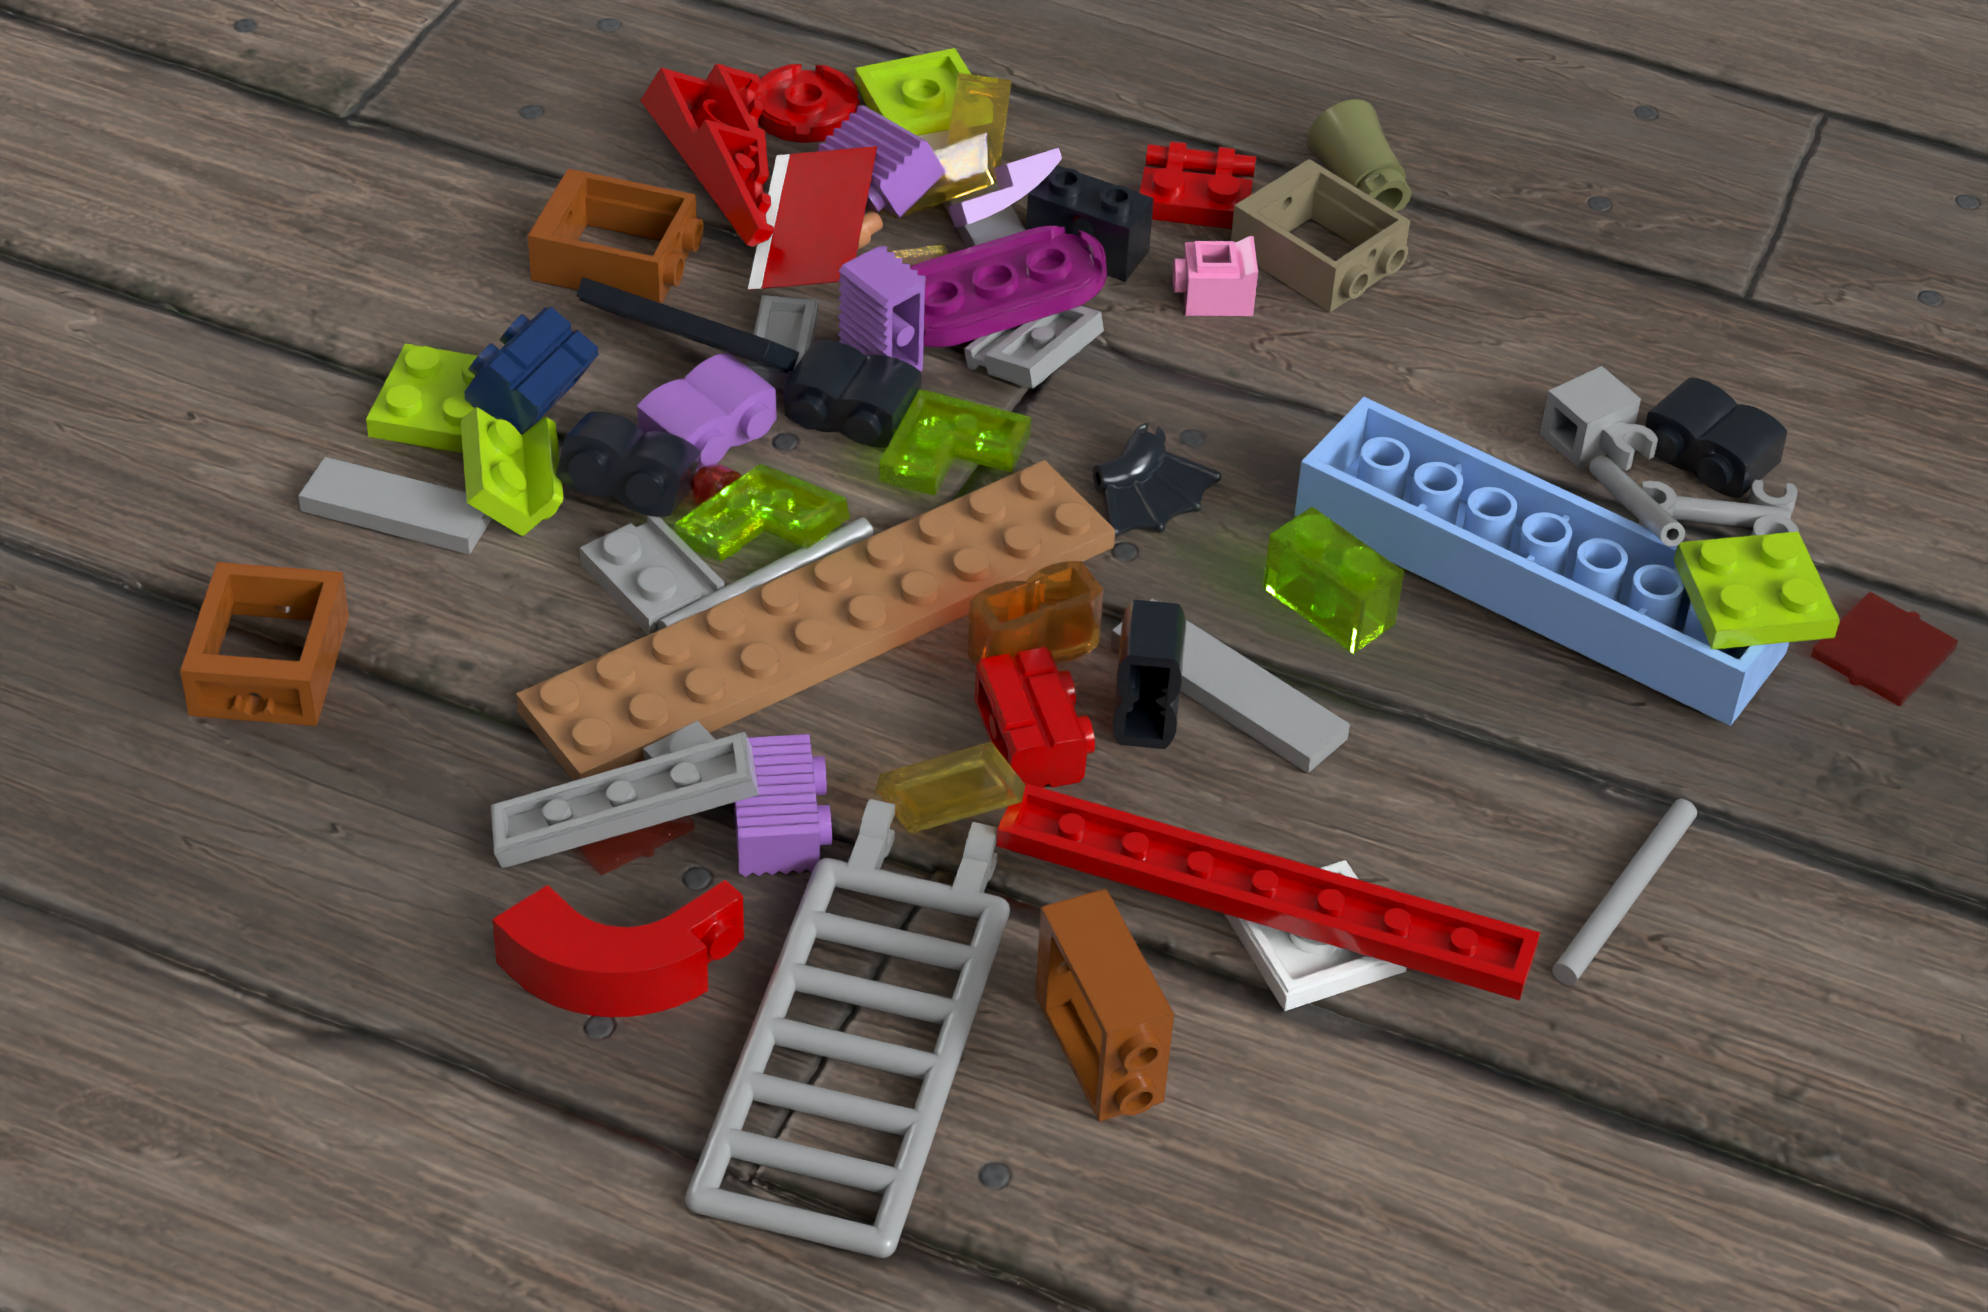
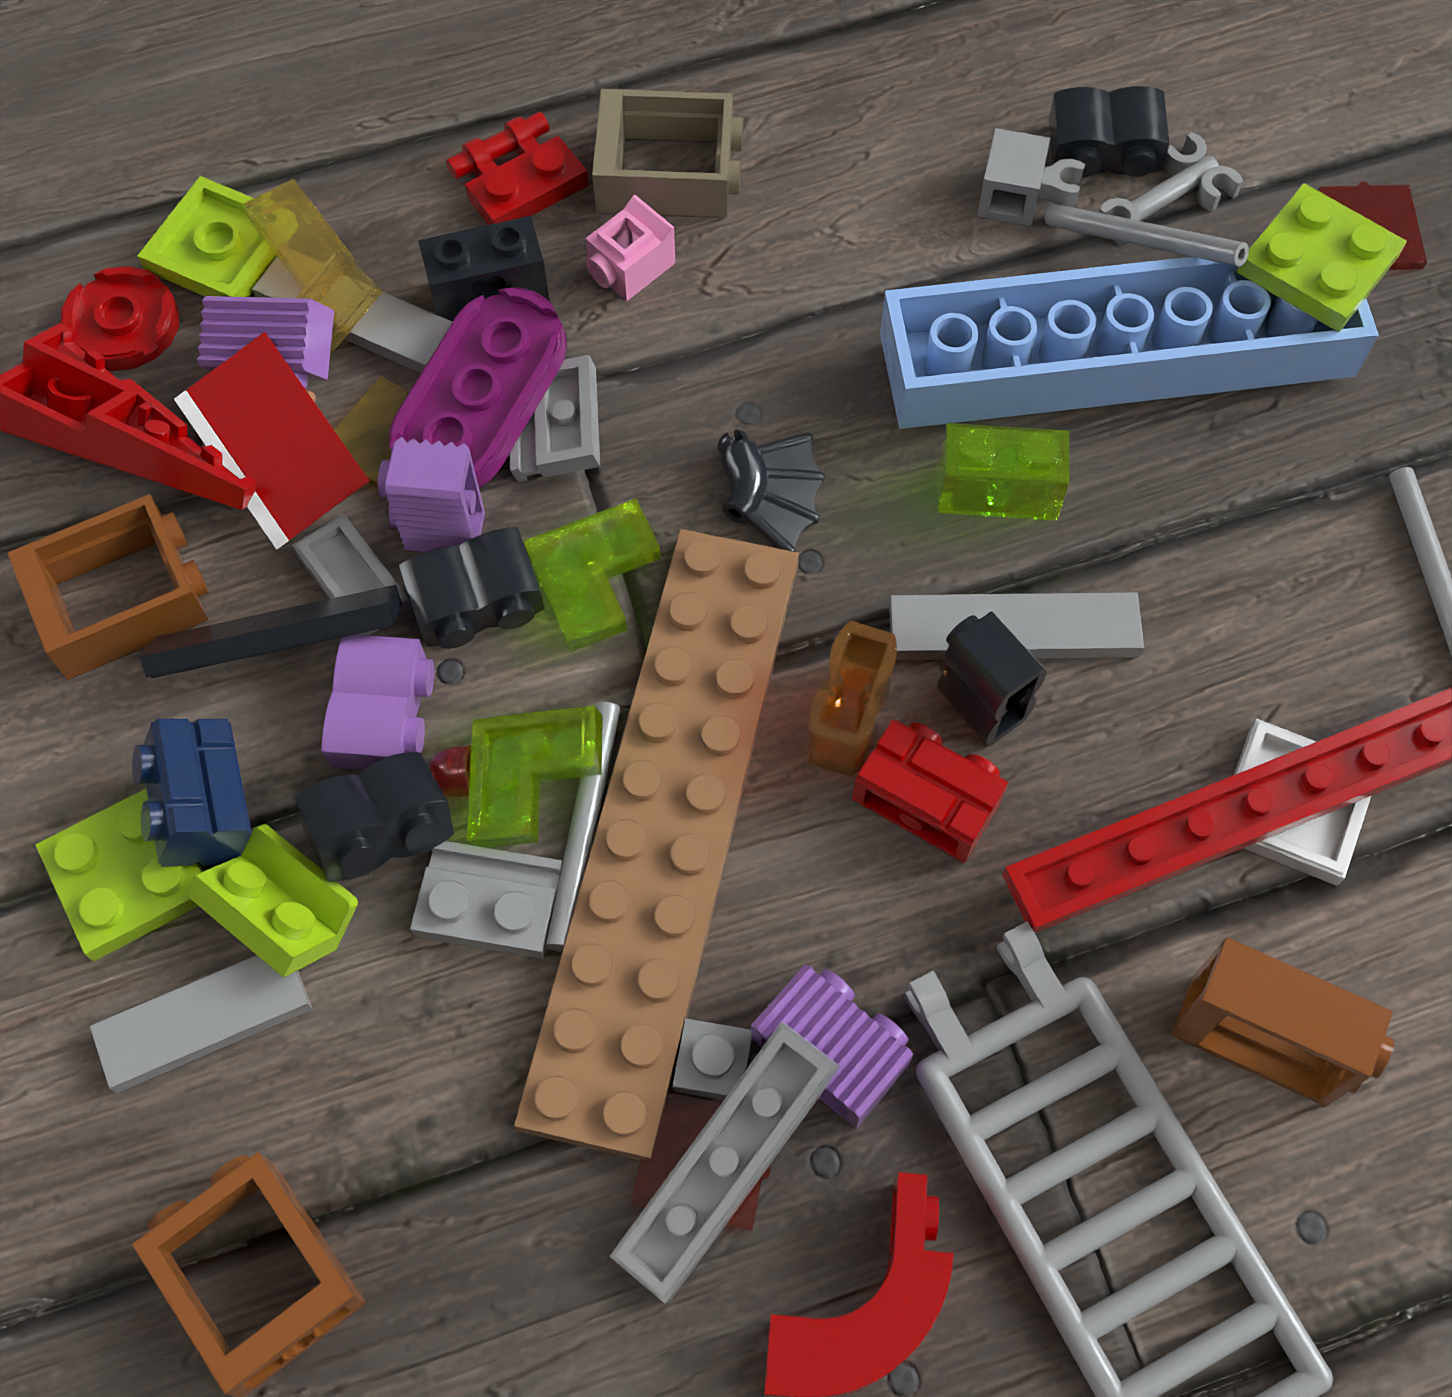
camera: 40 degrees left, 20 degrees up
clear yellow tile [875,742,1026,834] -> none
lavender slope [948,148,1062,228] -> none
olive plant [1307,99,1412,212] -> none

